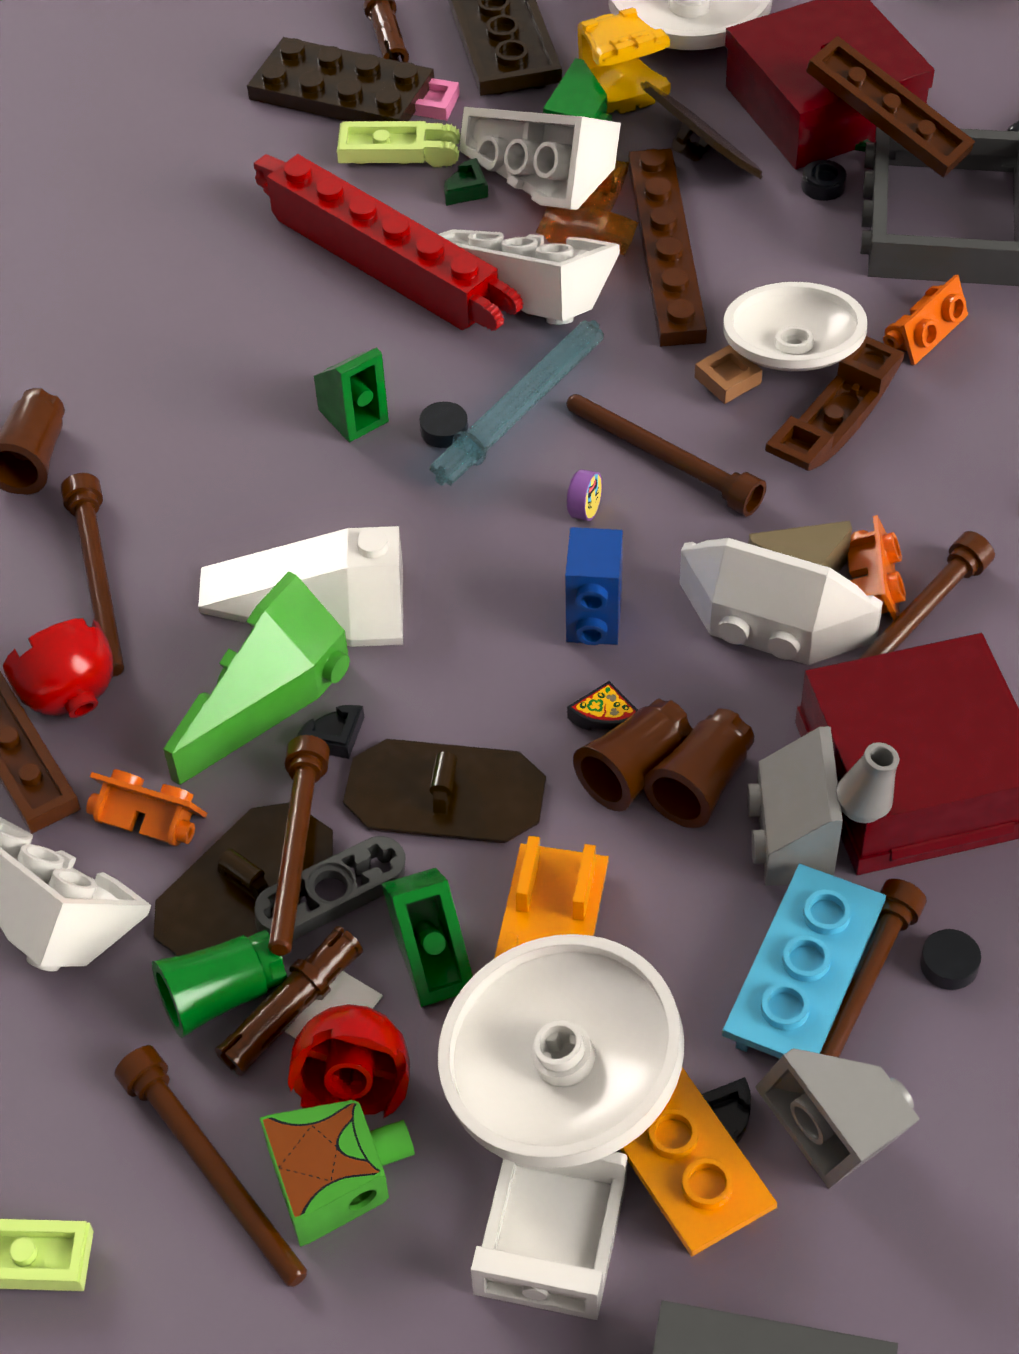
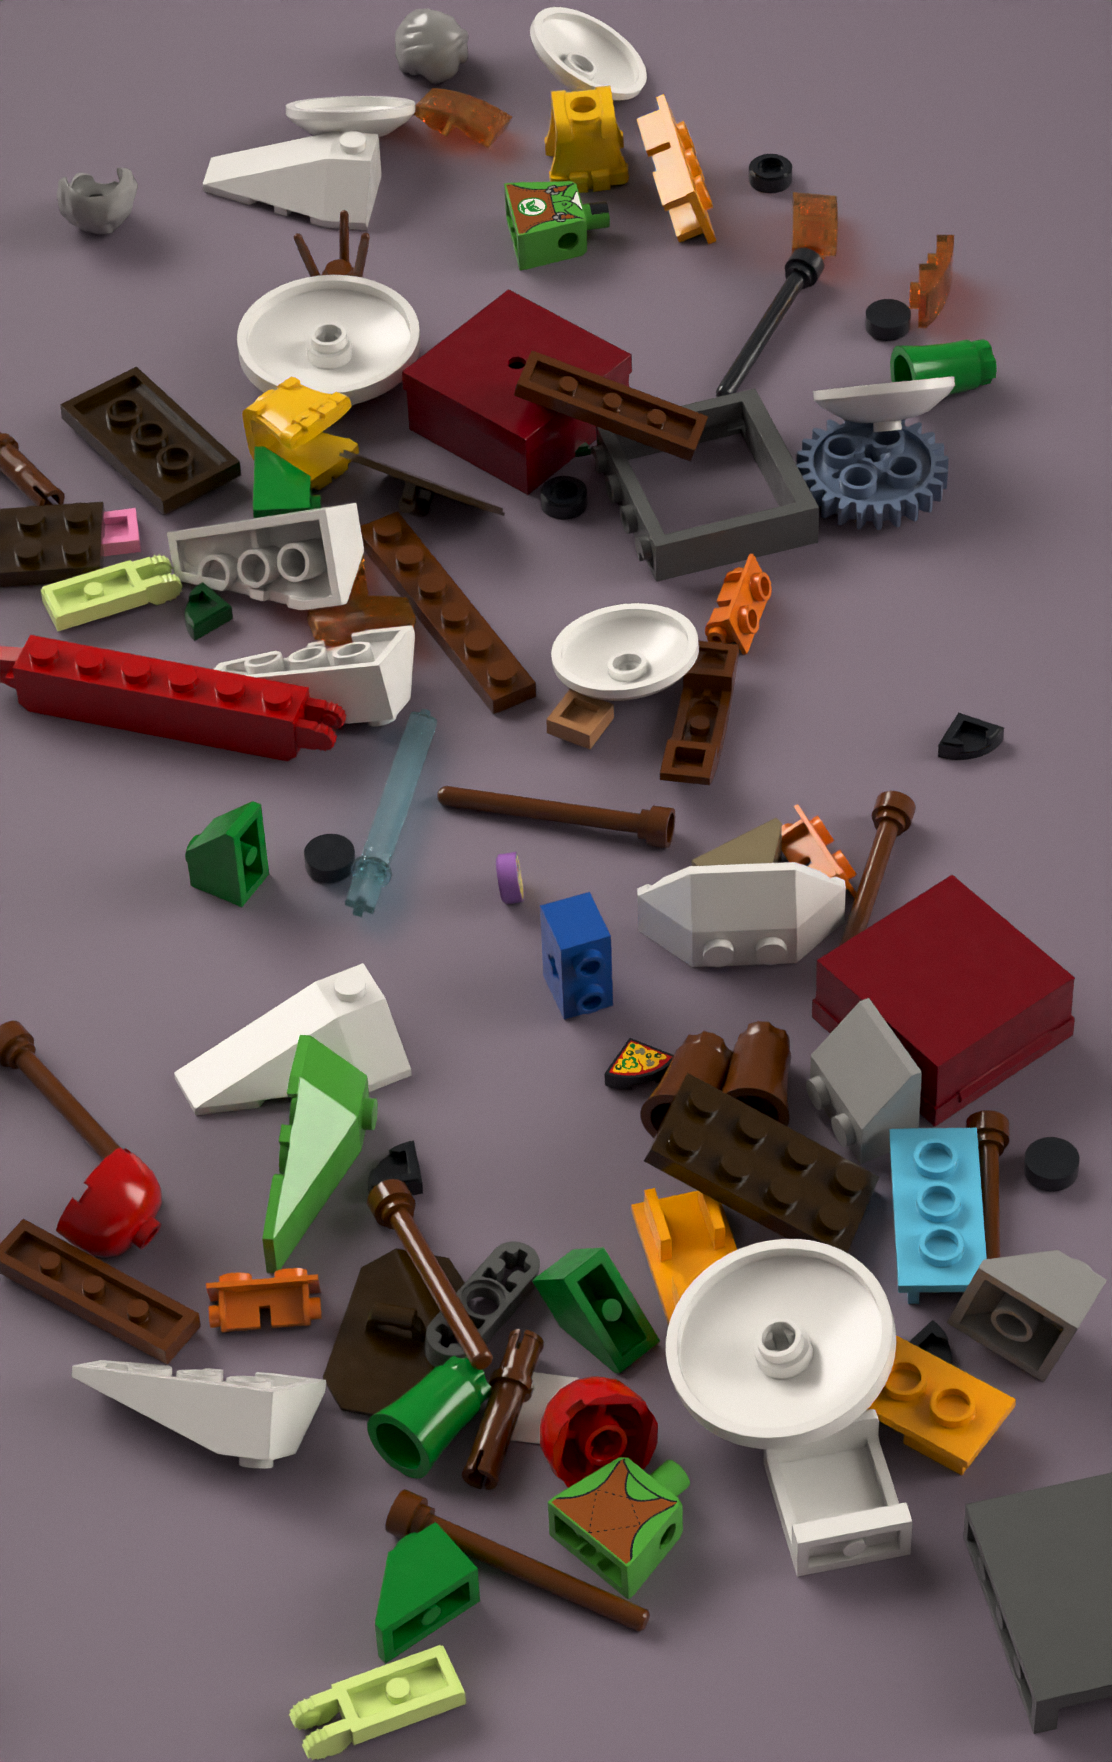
camera: 25 degrees left, 5 degrees down
dark brown shield [343,739,546,843] -> none
light grey cone [836,742,900,823] -> none
none -> green slope [375,1522,480,1664]
none -> dark brown plate [644,1073,879,1253]

